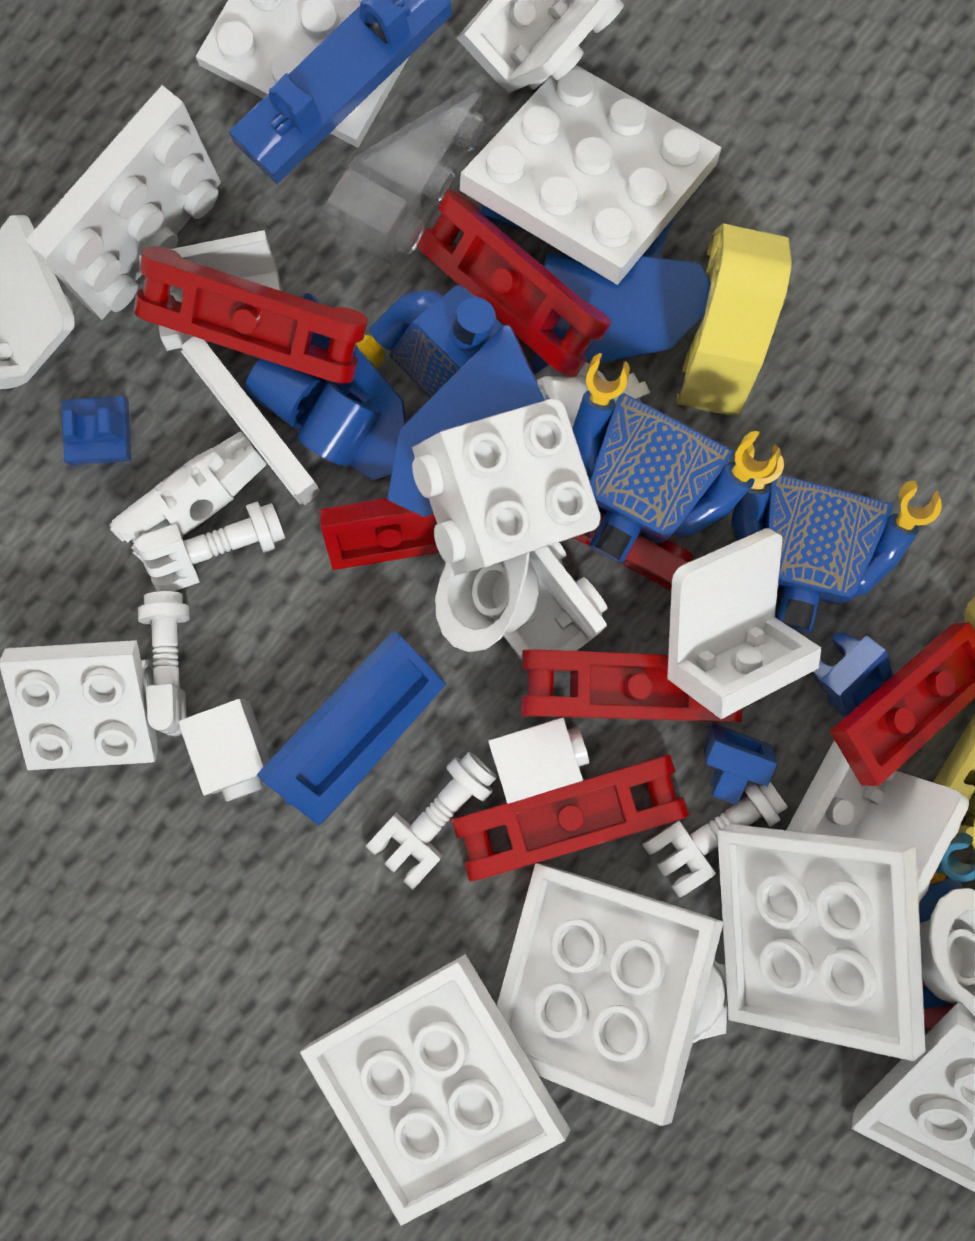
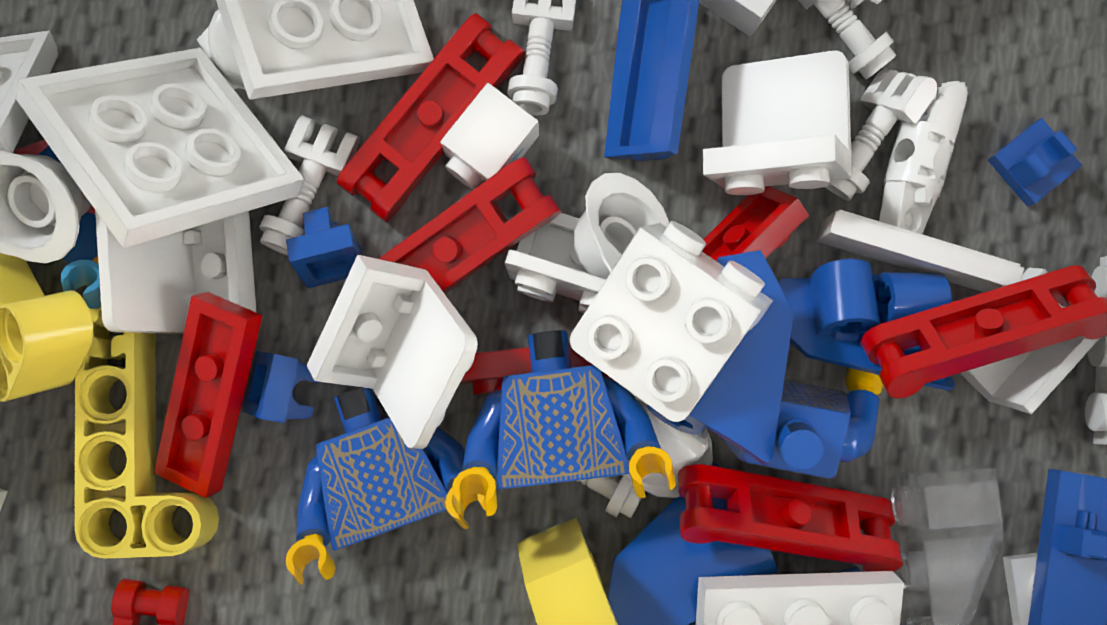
camera: 145 degrees right, 0 degrees up
none -> white bracket [703,51,852,195]

